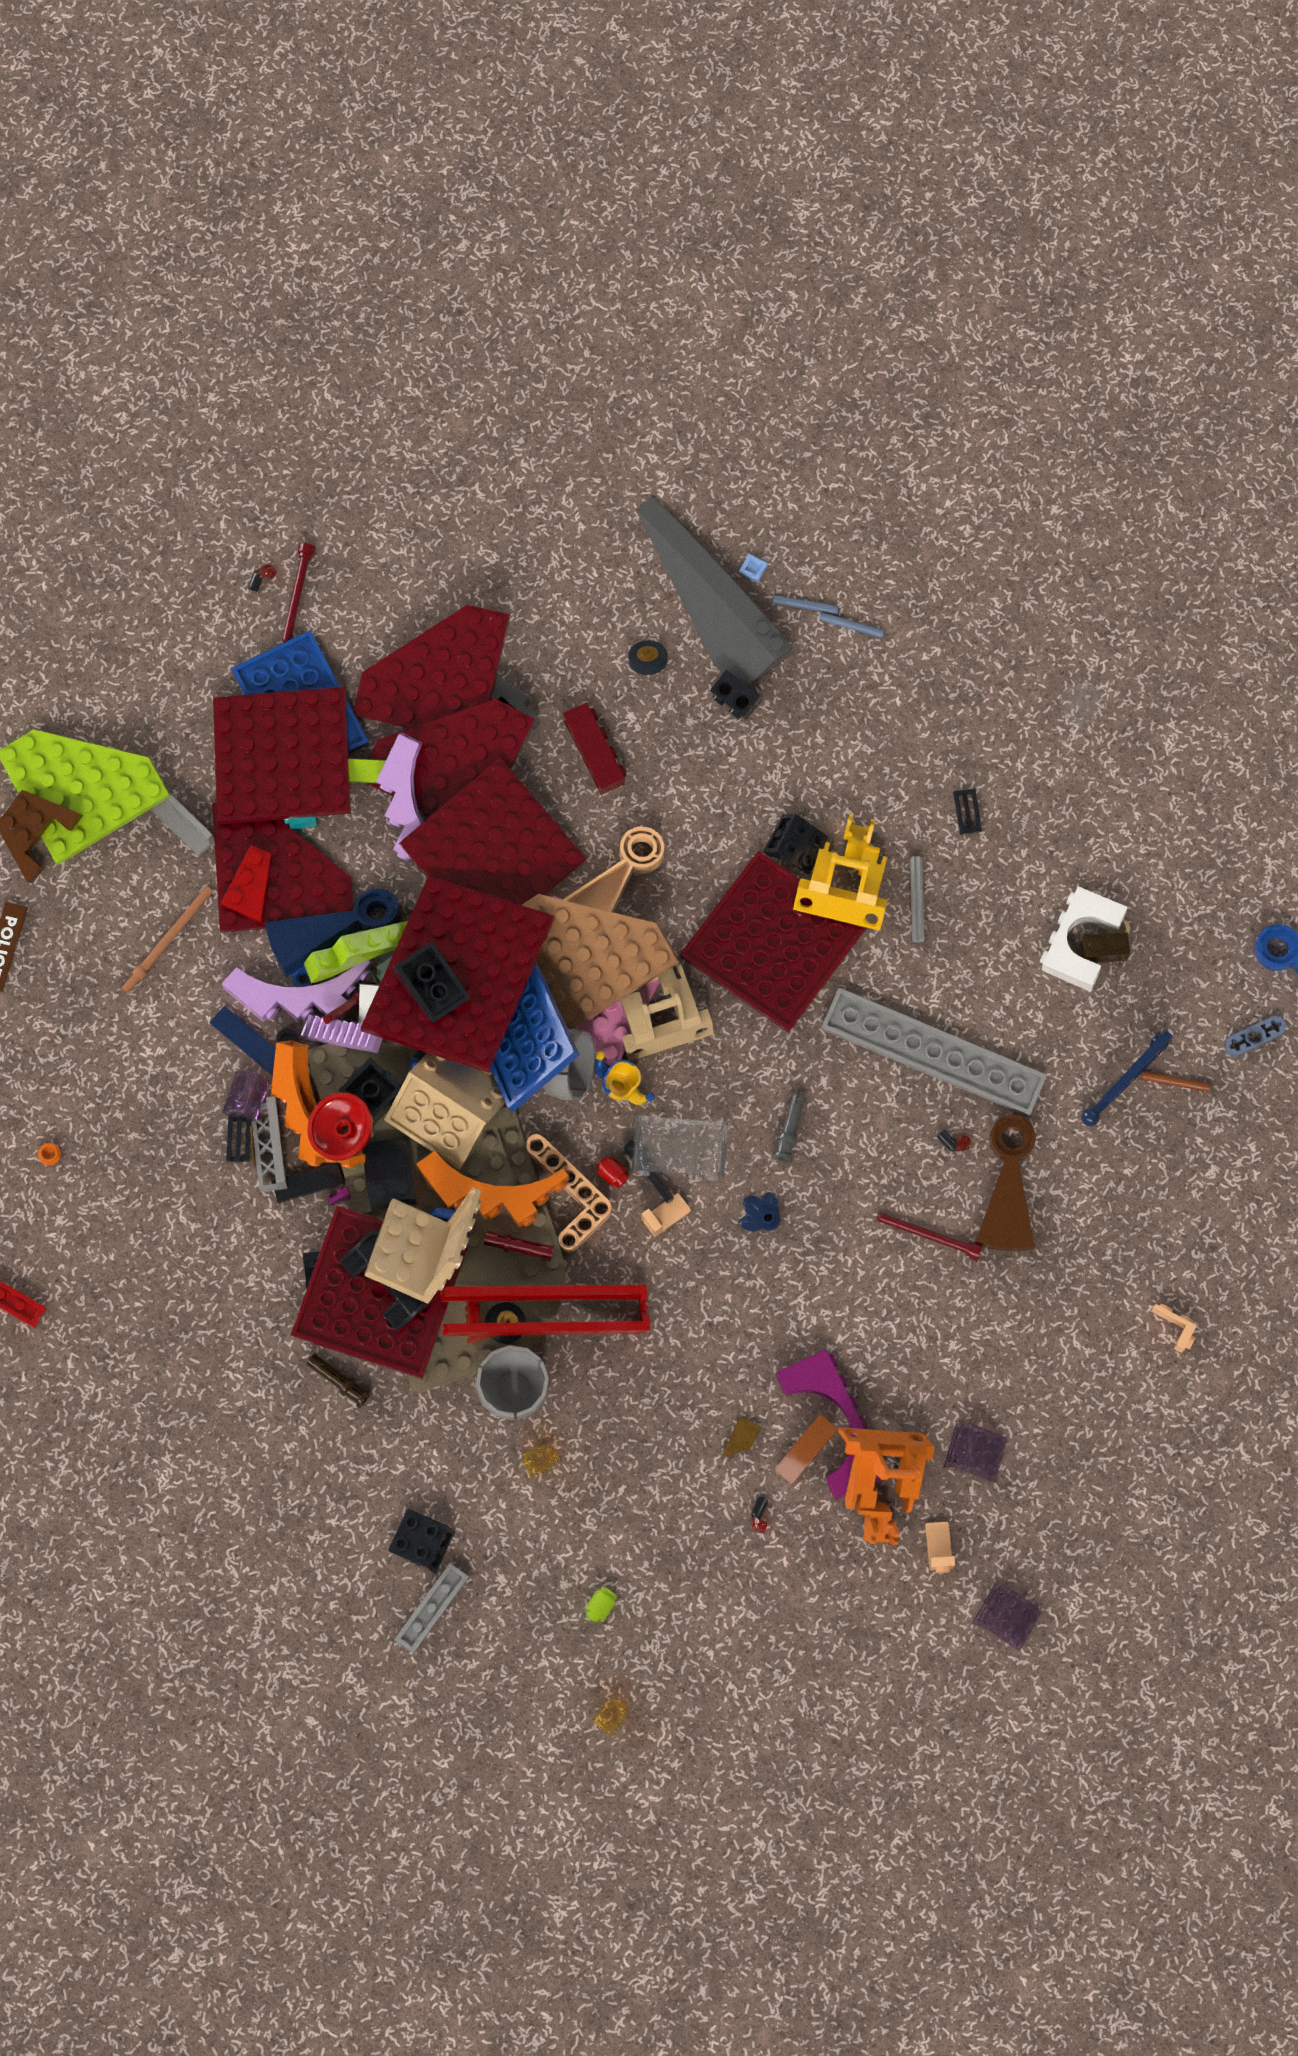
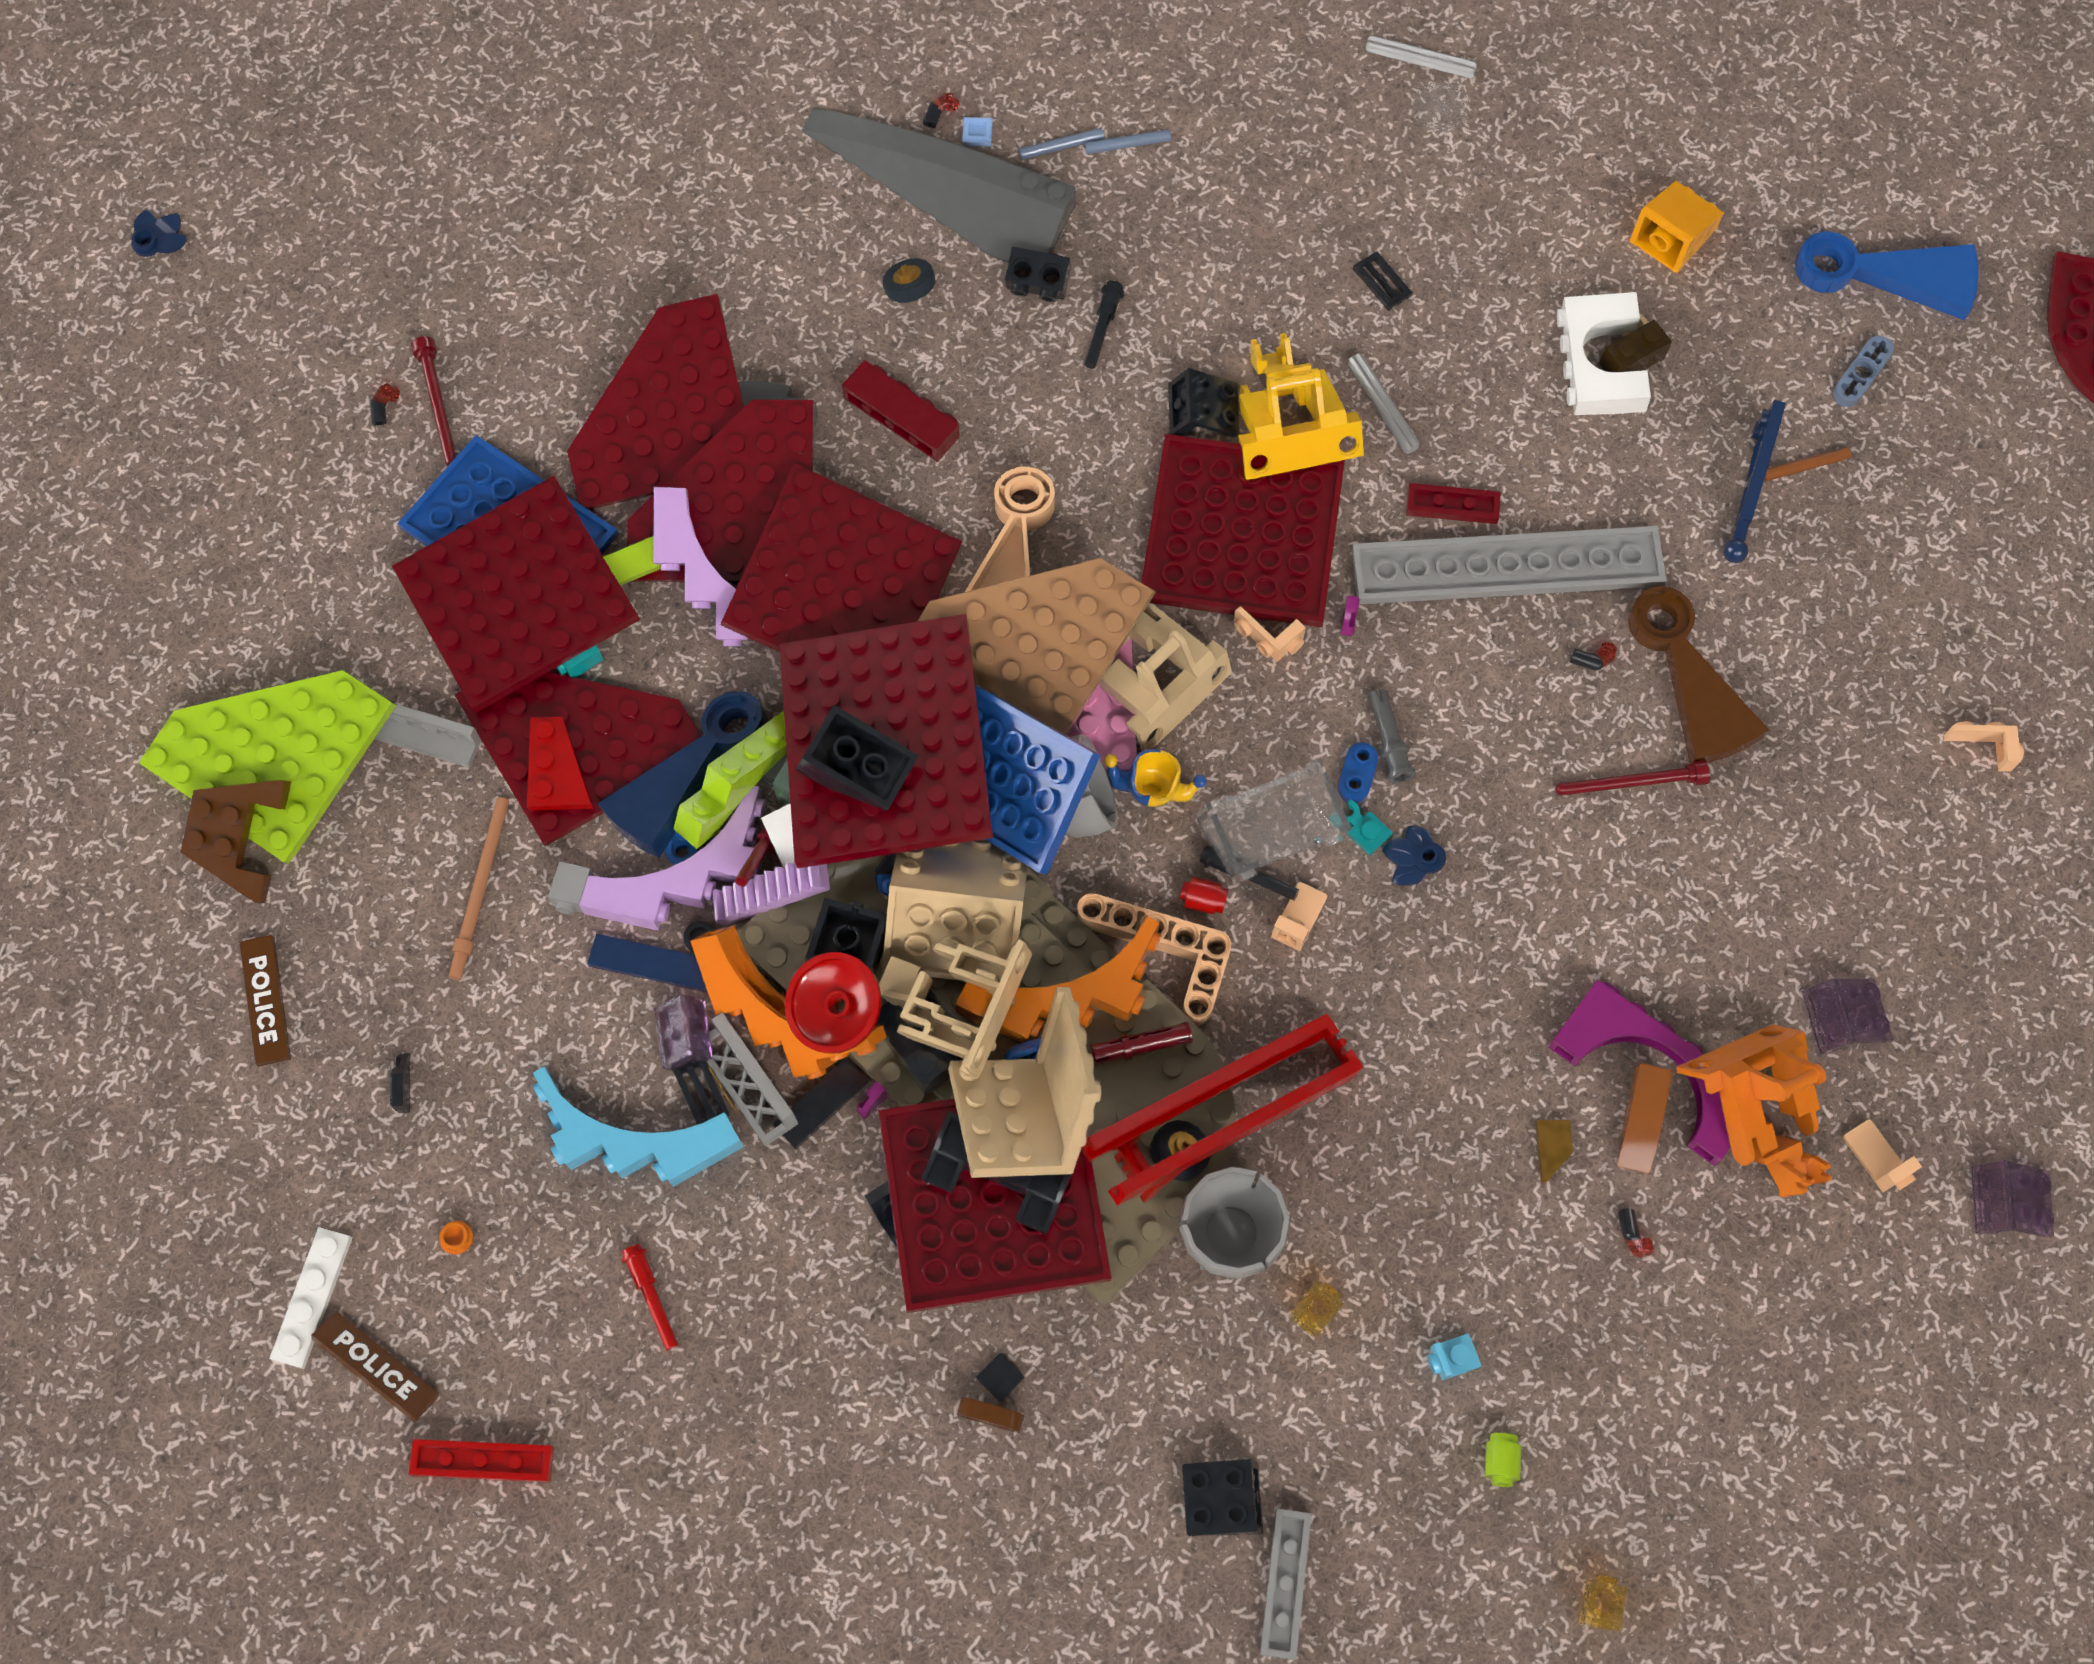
camera: 25 degrees left, 5 degrees down
dark brown pin [306,1353,372,1408] -> none
none -> dark blue plate [131,210,187,257]
none -> black tile [390,1053,410,1113]
none -> medium azure arch [532,1066,743,1187]
none -> light grey brick [548,861,594,915]
none -> red pin [621,1244,679,1351]
none -> tan container [879,939,1032,1079]
none -> arm [922,92,960,129]
none -> reddish brown beam [957,1397,1025,1433]
none -> black tile [976,1353,1025,1403]
none -> black pin [1084,280,1125,369]
none -> light nougat bracket [1234,606,1306,662]
none -> teal plate [1335,800,1393,856]
none -> blue plate [1338,743,1378,803]
none -> magenta tile [1341,595,1360,636]
none -> light grey axle [1366,35,1477,78]
none -> dark red plate [1406,483,1501,524]
none -> medium azure bracket [1427,1333,1482,1381]
none -> light orange slope [1630,181,1724,273]

